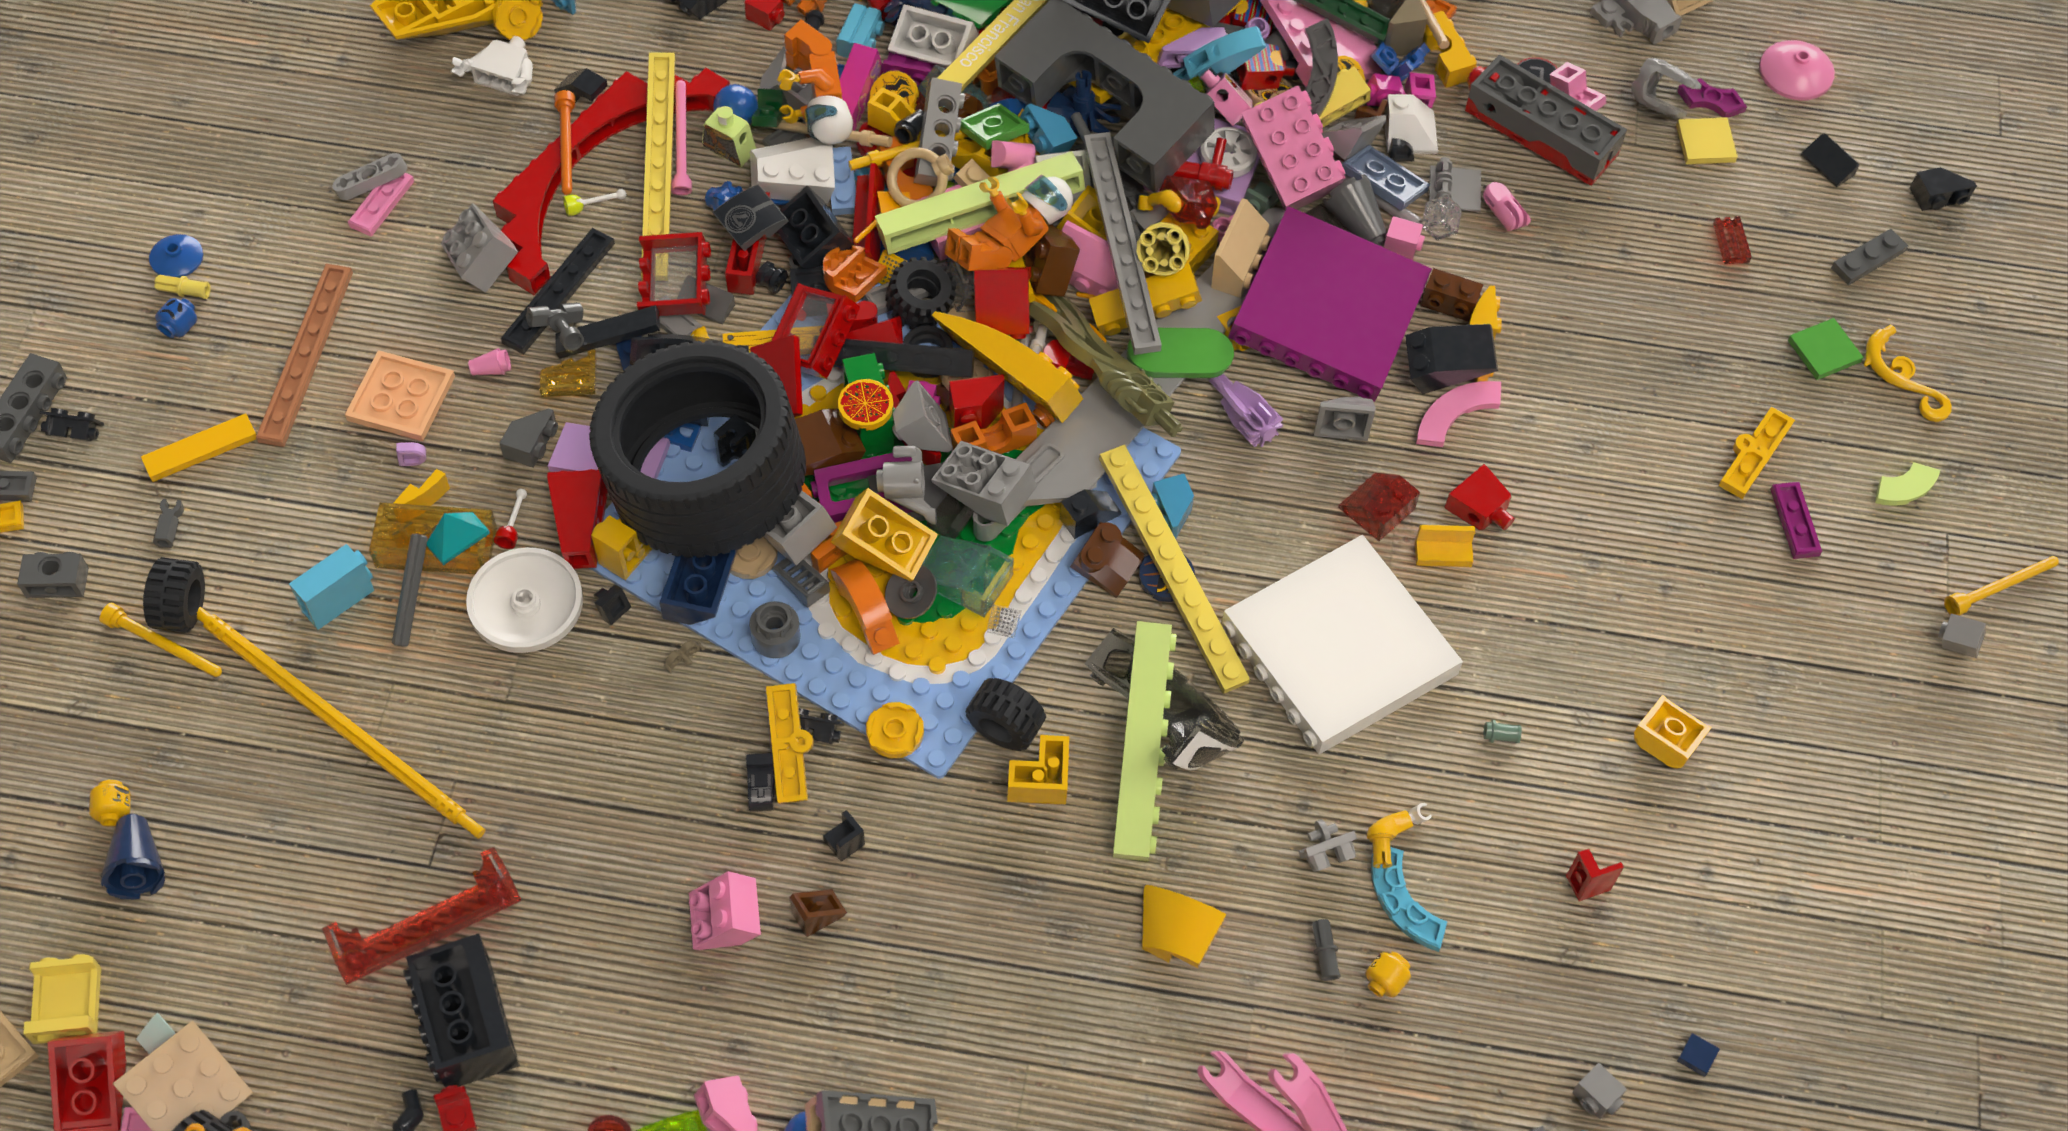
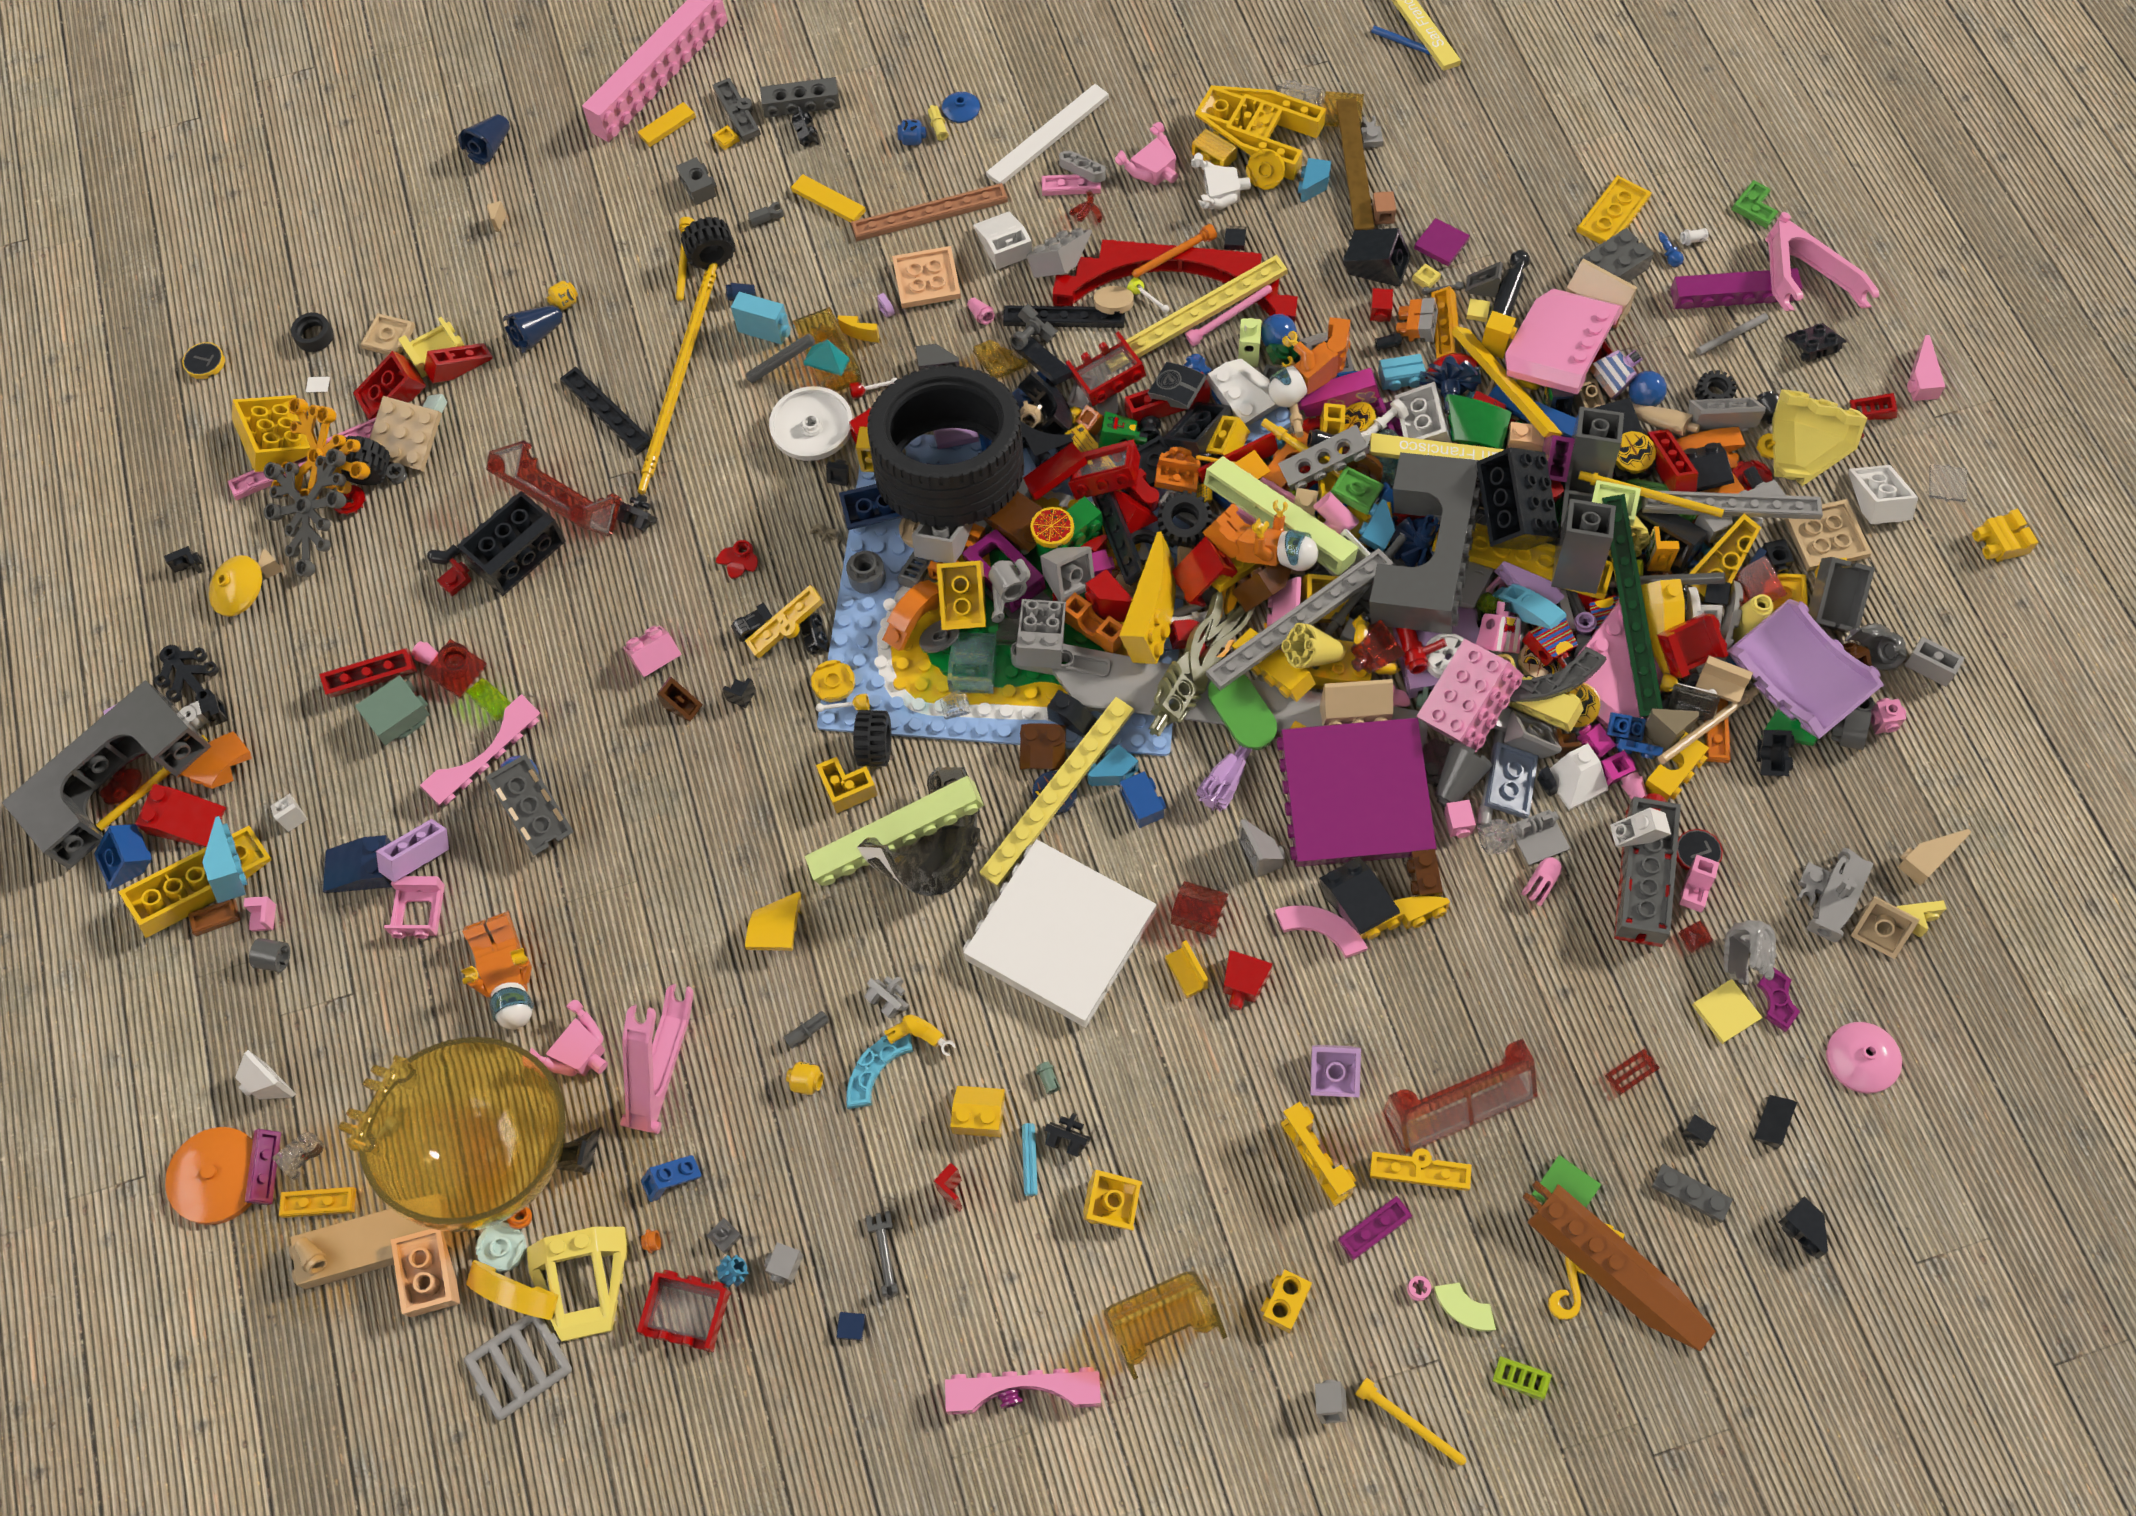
camera: 70 degrees right, 5 degrees up
tan piece [887,148,955,207] -> none
none -> red slope [424,343,493,383]
none -> black tile [560,366,651,455]
none -> black hips [615,494,658,532]
none -> red plate [716,540,758,579]
none -> dark blue cone [726,282,756,302]
none -> hinge [816,693,870,712]
none -> dark grey hinge [866,1211,898,1298]
none -> bright pink arch [945,1367,1101,1415]
none -> yellow slope [950,1086,1005,1137]
none -> white slope [973,211,1032,270]
none -> white tile [986,84,1109,184]
none -> magenta bush [998,1389,1023,1409]
none -> medium azure axle [1022,1123,1038,1196]
none -> black hips [1044,1113,1091,1157]
none -> clear red piece [1069,190,1102,223]
none -> orange slope [1075,405,1104,436]
none -> tan tile [1094,286,1134,314]
none -> green torso [1098,411,1148,453]
none -> clear yellow windscreen [1104,1271,1228,1380]
none -> bright pink torso [1115,122,1178,185]
none -> blue brick [1120,771,1166,828]
none -> yellow brick [1192,128,1237,167]
none -> yellow slope [1205,415,1250,455]
none -> yellow brick [1260,1269,1312,1334]
none -> yellow piece [1281,1101,1356,1207]
none -> lavender slope [1310,1045,1361,1097]
none -> white piece [1361,398,1409,445]
none -> windscreen [1383,1038,1538,1155]
none -> bright pink bush [1407,1276,1431,1301]
none -> lime slope [1492,1356,1552,1401]
none -> dark orange hinge [1522,1181,1716,1351]
none -> white slope [1610,808,1671,847]
none -> bright pink cone [1621,772,1647,800]
none -> clear red tile [1679,921,1713,953]
none -> black slope [1682,1114,1716,1148]

